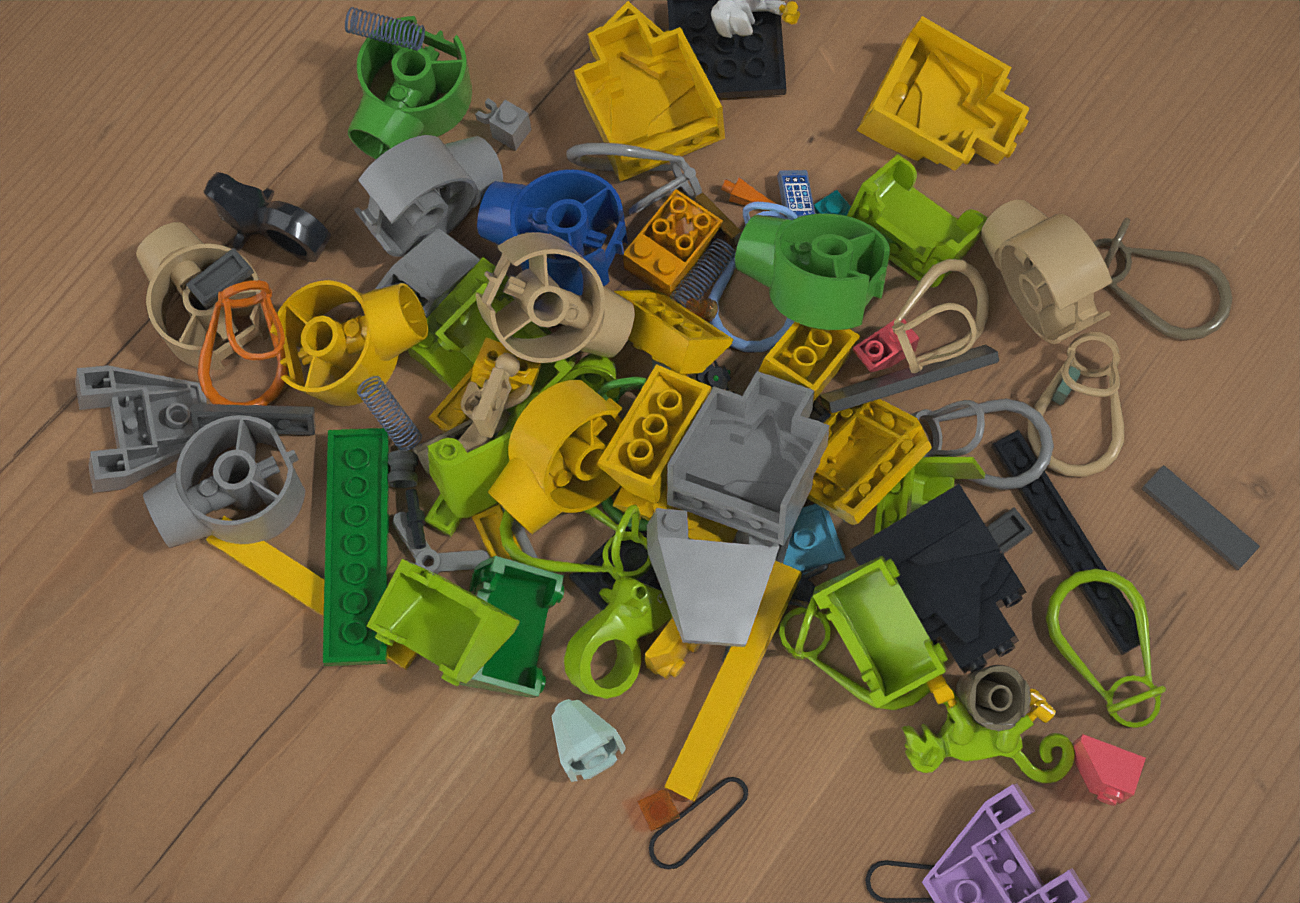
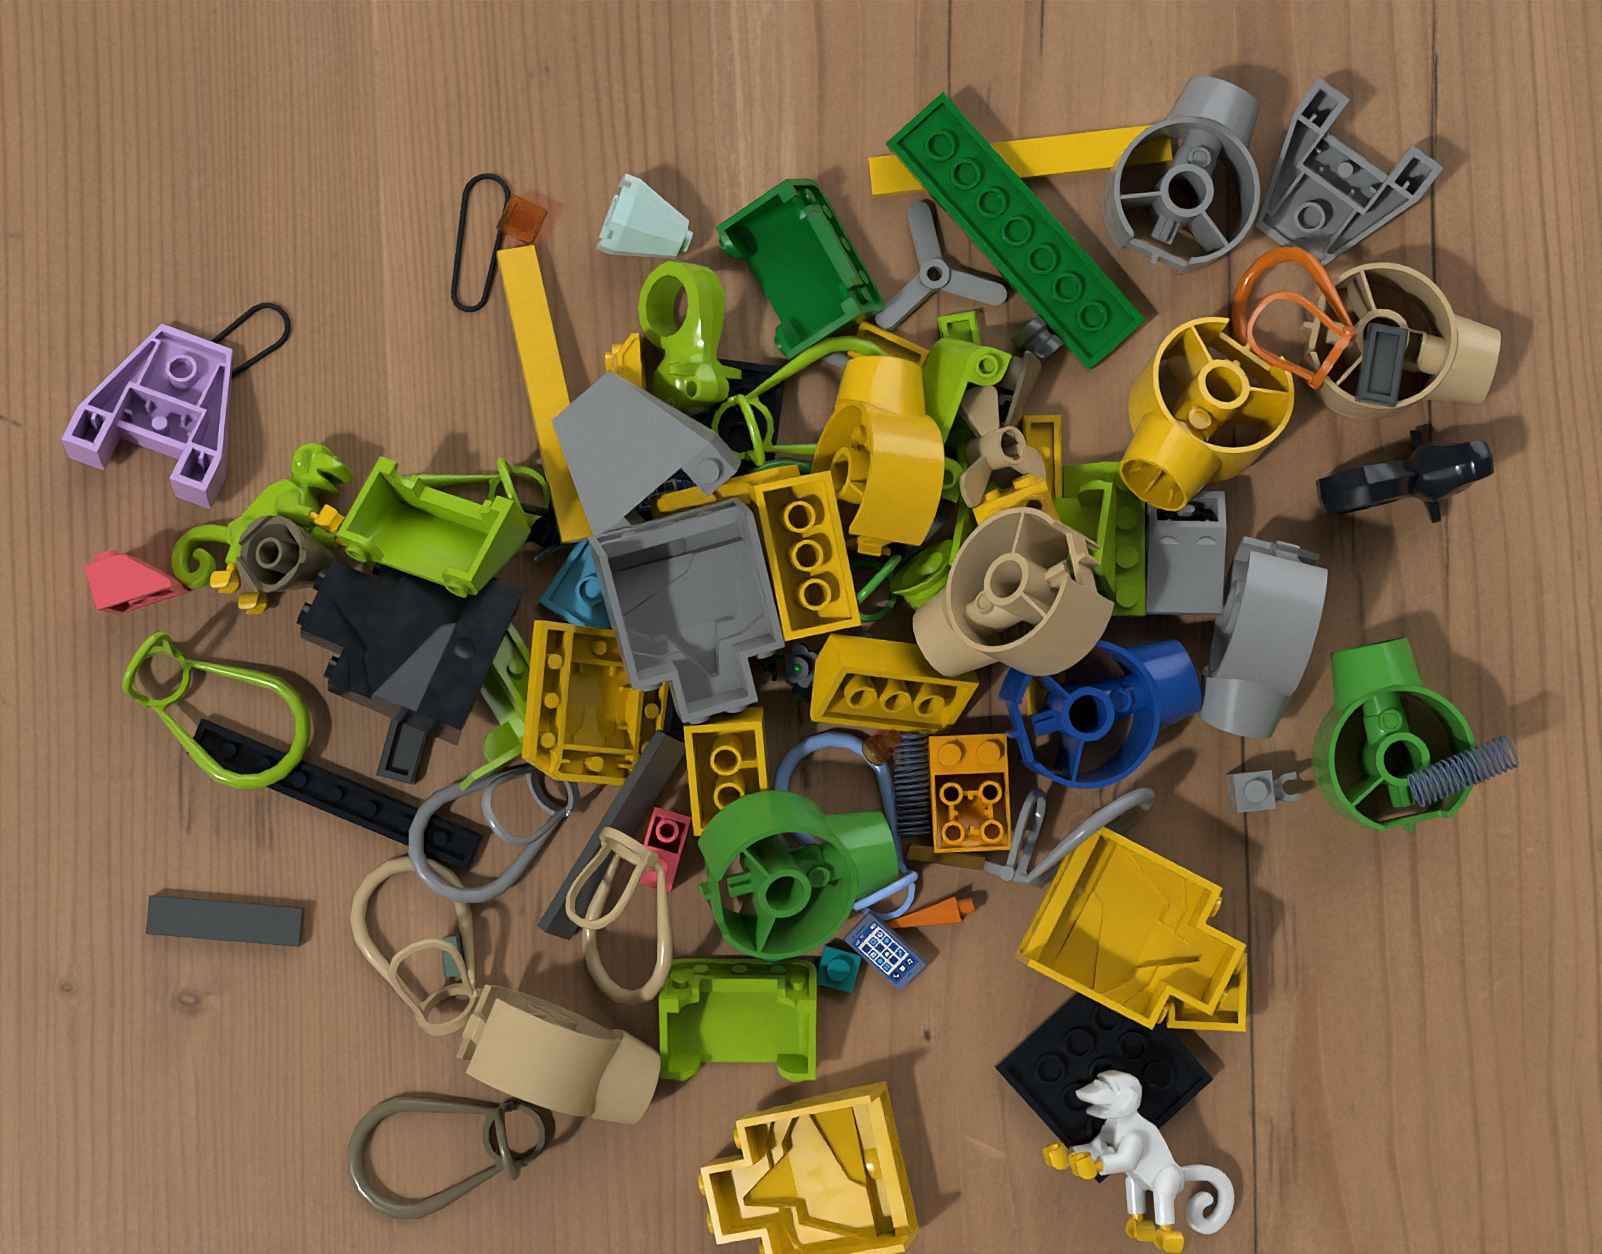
camera: 140 degrees right, 15 degrees up
dark grey tile [191,404,316,435] -> none
sand blue piece [357,376,422,451] -> none
lime windscreen [367,559,520,686] -> none
black bar [405,489,426,549] -> none
tan plate [472,353,520,438] -> none

